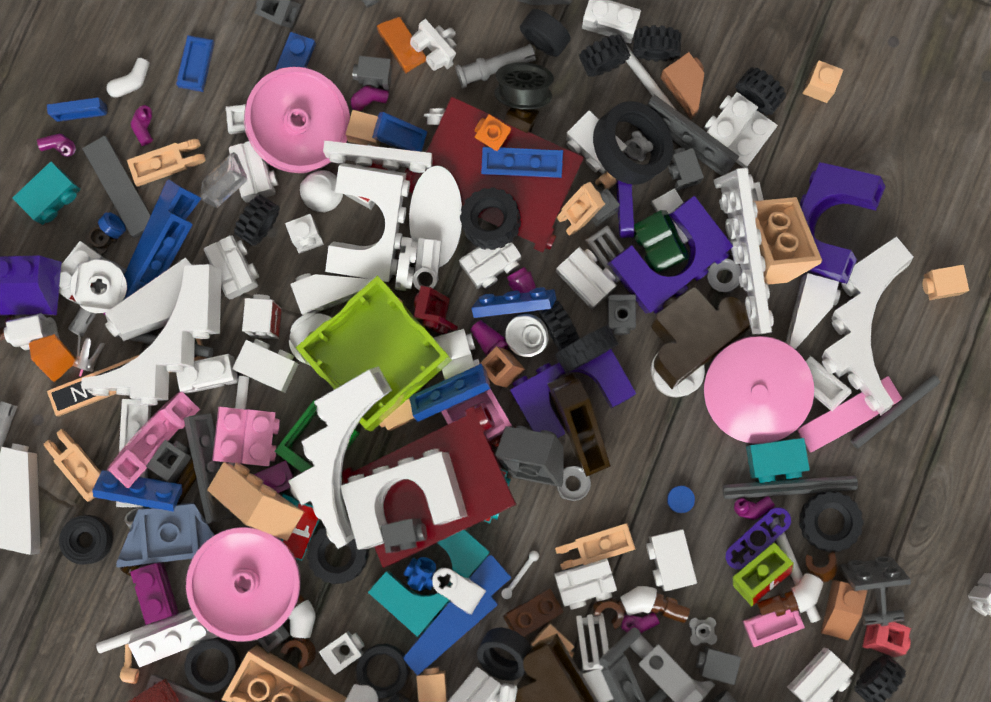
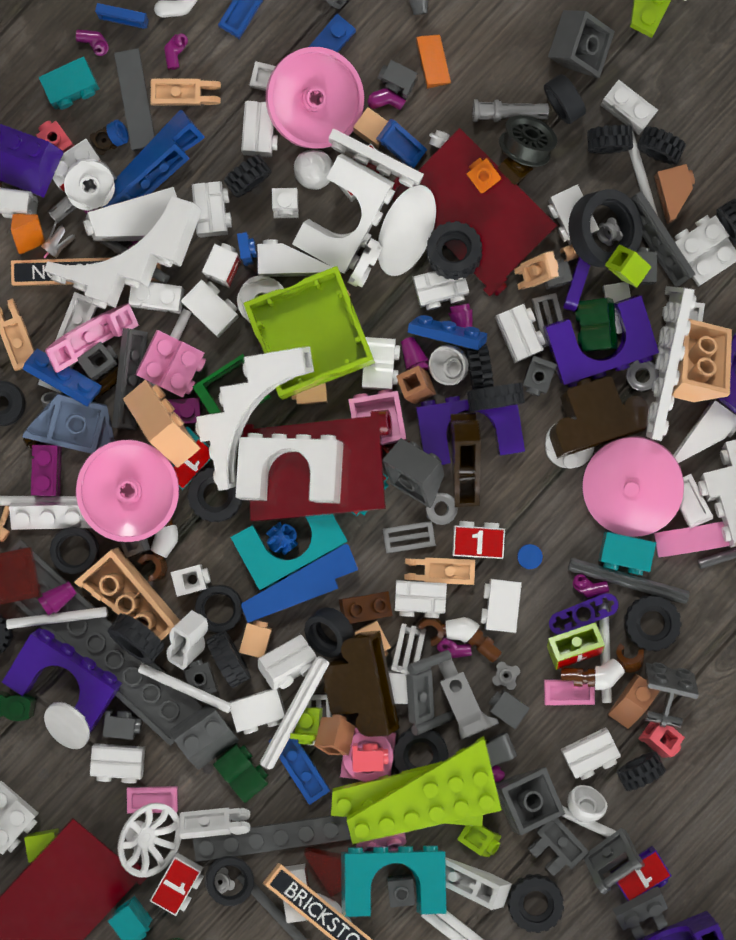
camera: 20 degrees right, 5 degrees up
clear slope [201,152,247,208] -> none
dark grey brick [381,519,427,553] -> none
white hips [410,19,457,71] -> none
blue plate [410,363,491,422] -> none
white piece [413,238,442,290] -> none
dark red bracket [414,286,458,334] -> none
white piece [432,568,486,614] -> none
blue plate [481,147,563,178] -> none
white hinge [501,551,539,599] -> none
none -> coral brick [36,121,74,152]
none -> blue plate [237,232,258,266]
none -> light grey tile [383,521,436,553]
none -> red brick [452,521,505,559]
none -> lime brick [605,245,651,287]

